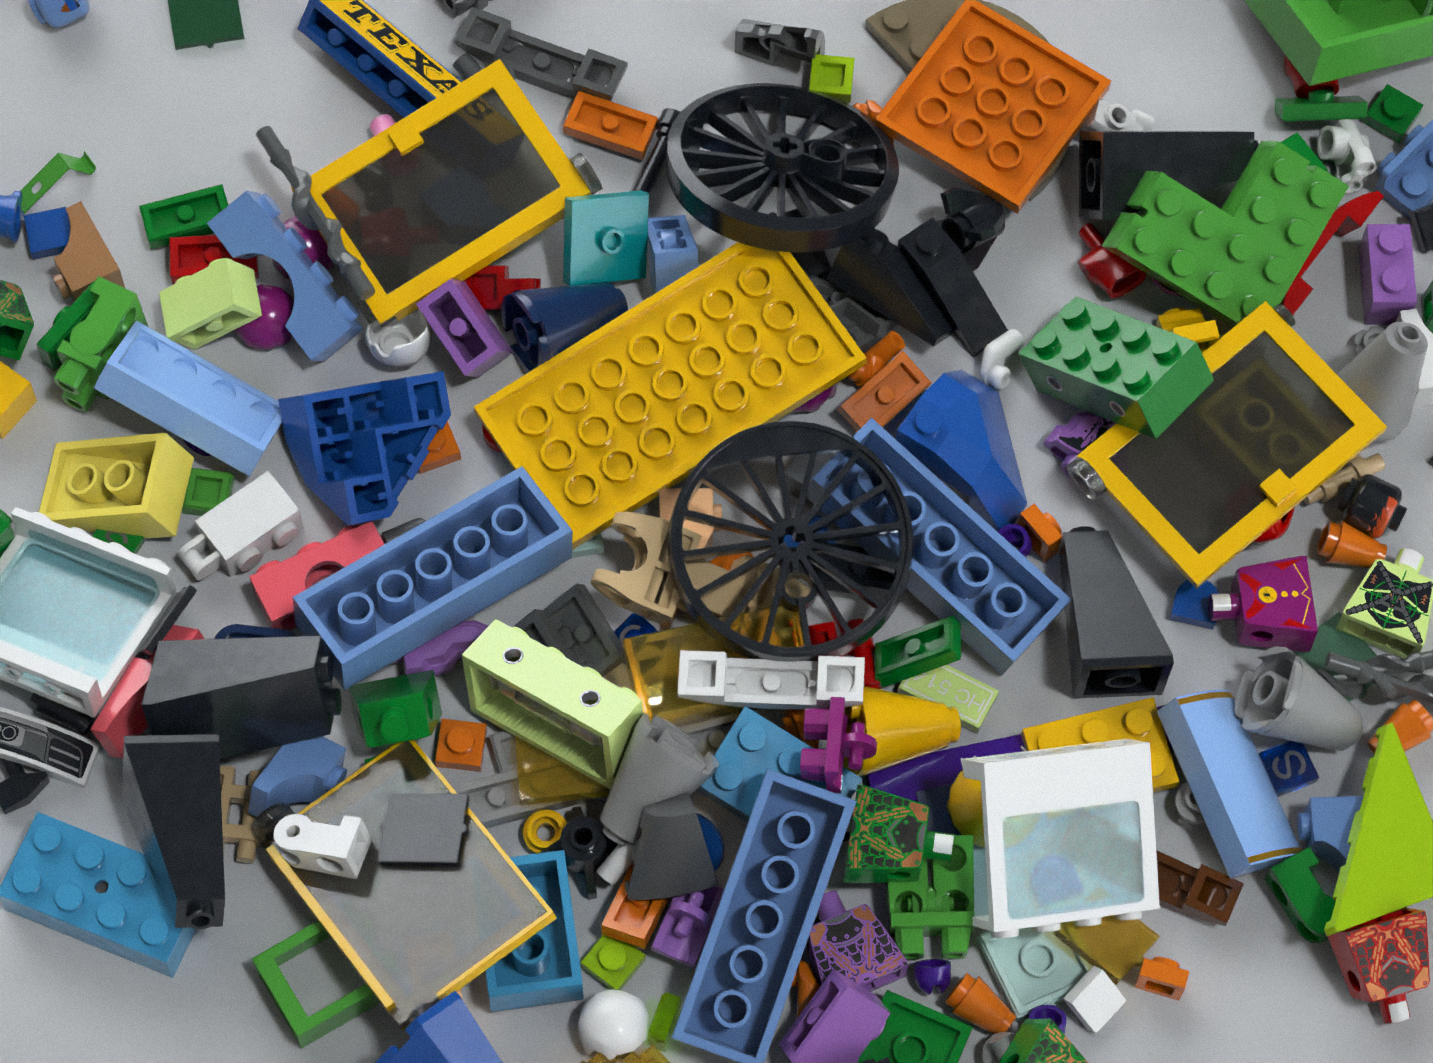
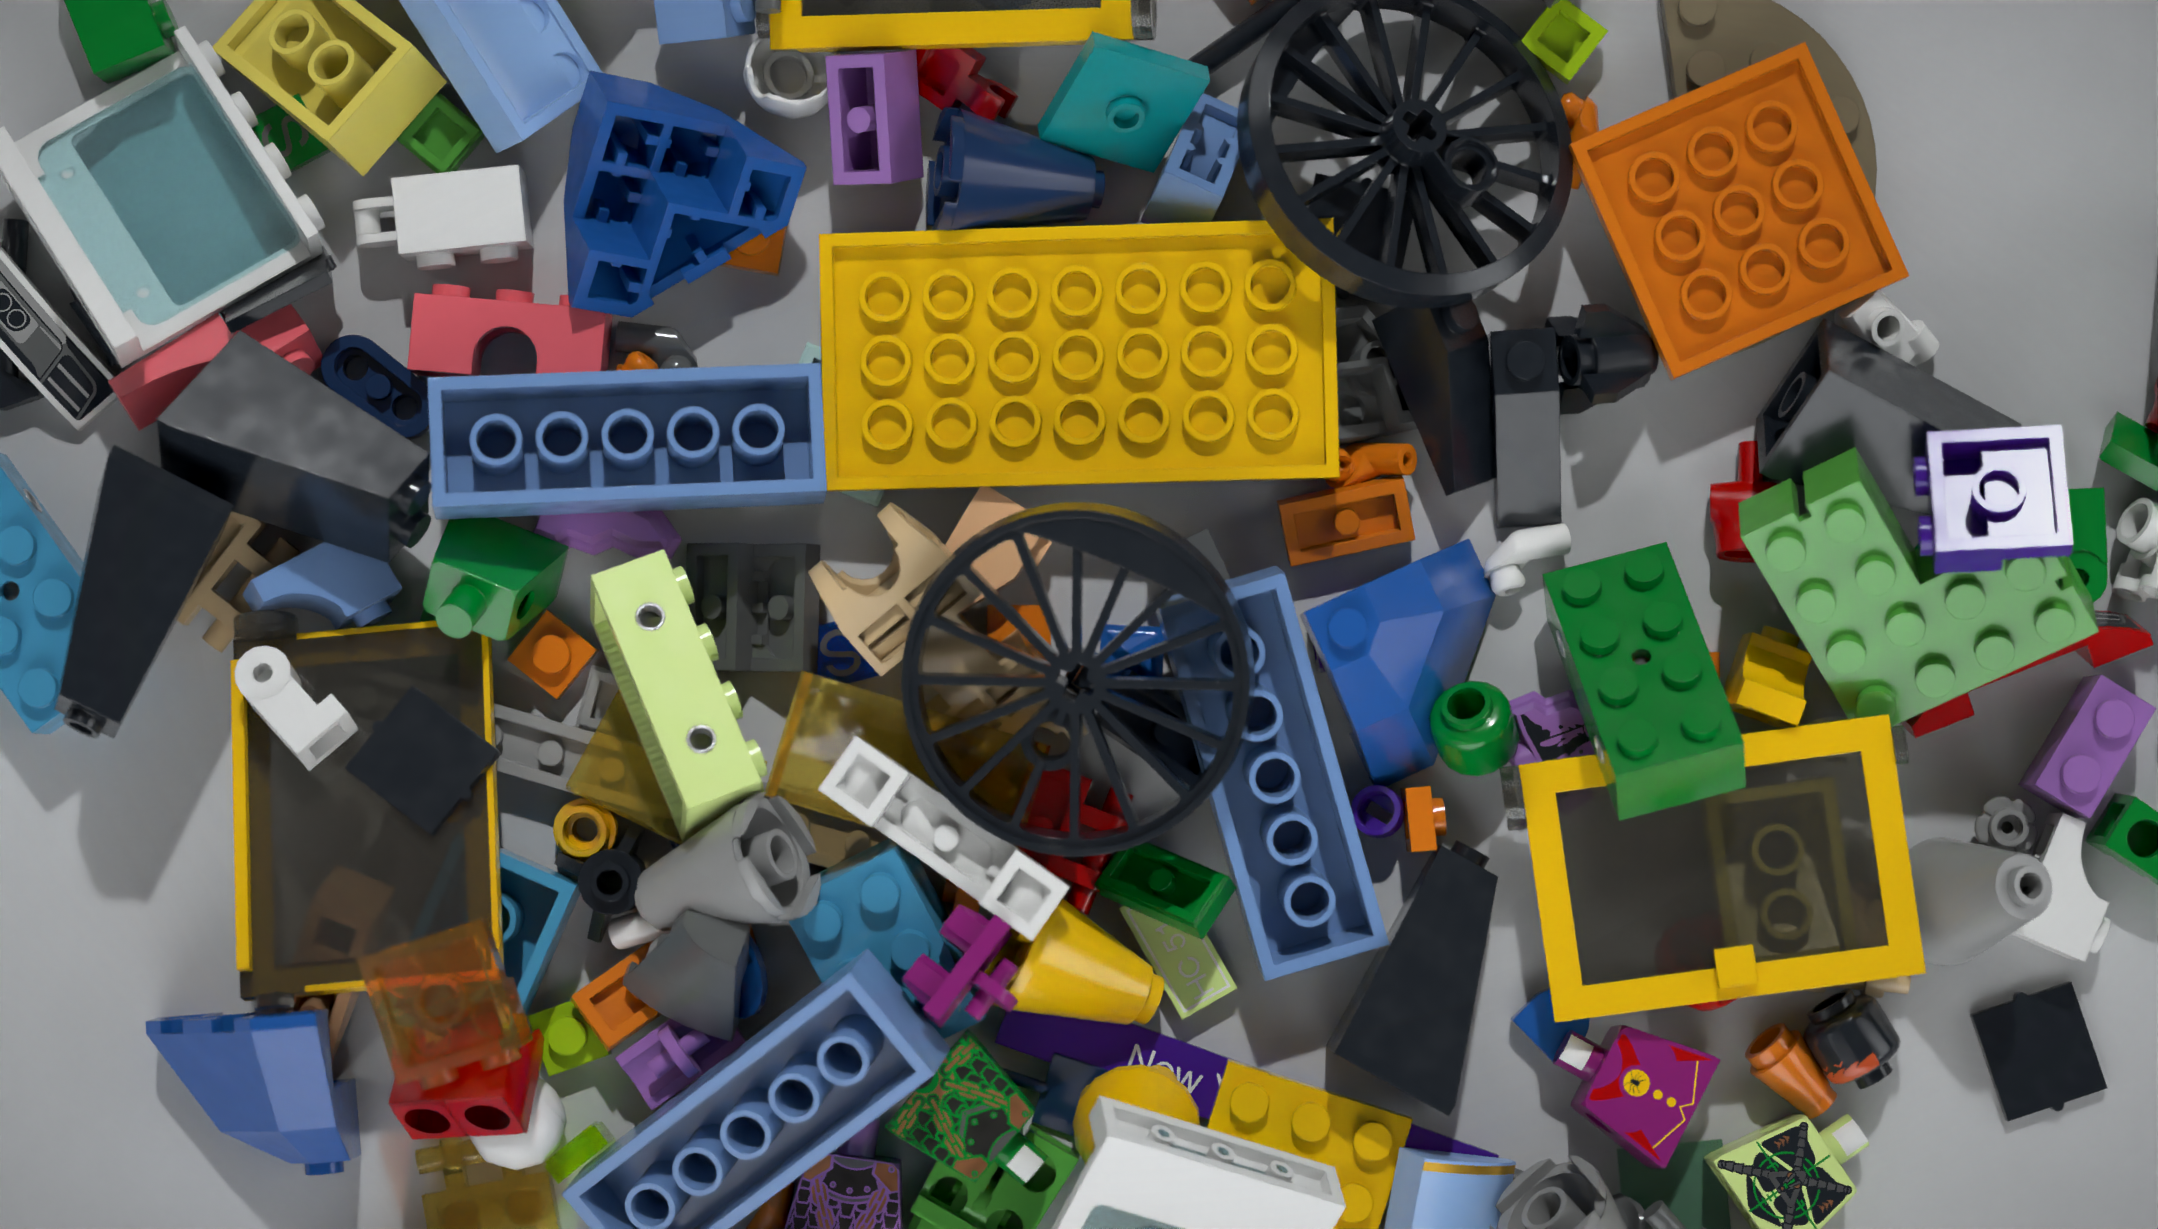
camera: 30 degrees right, 20 degrees up
bright green window [252,902,401,1049] -> none
none -> clear orange plate [357,917,533,1090]
none -> red piece [388,1014,544,1140]
none -> green head [1429,681,1519,776]
none -> plate [1913,425,2073,574]

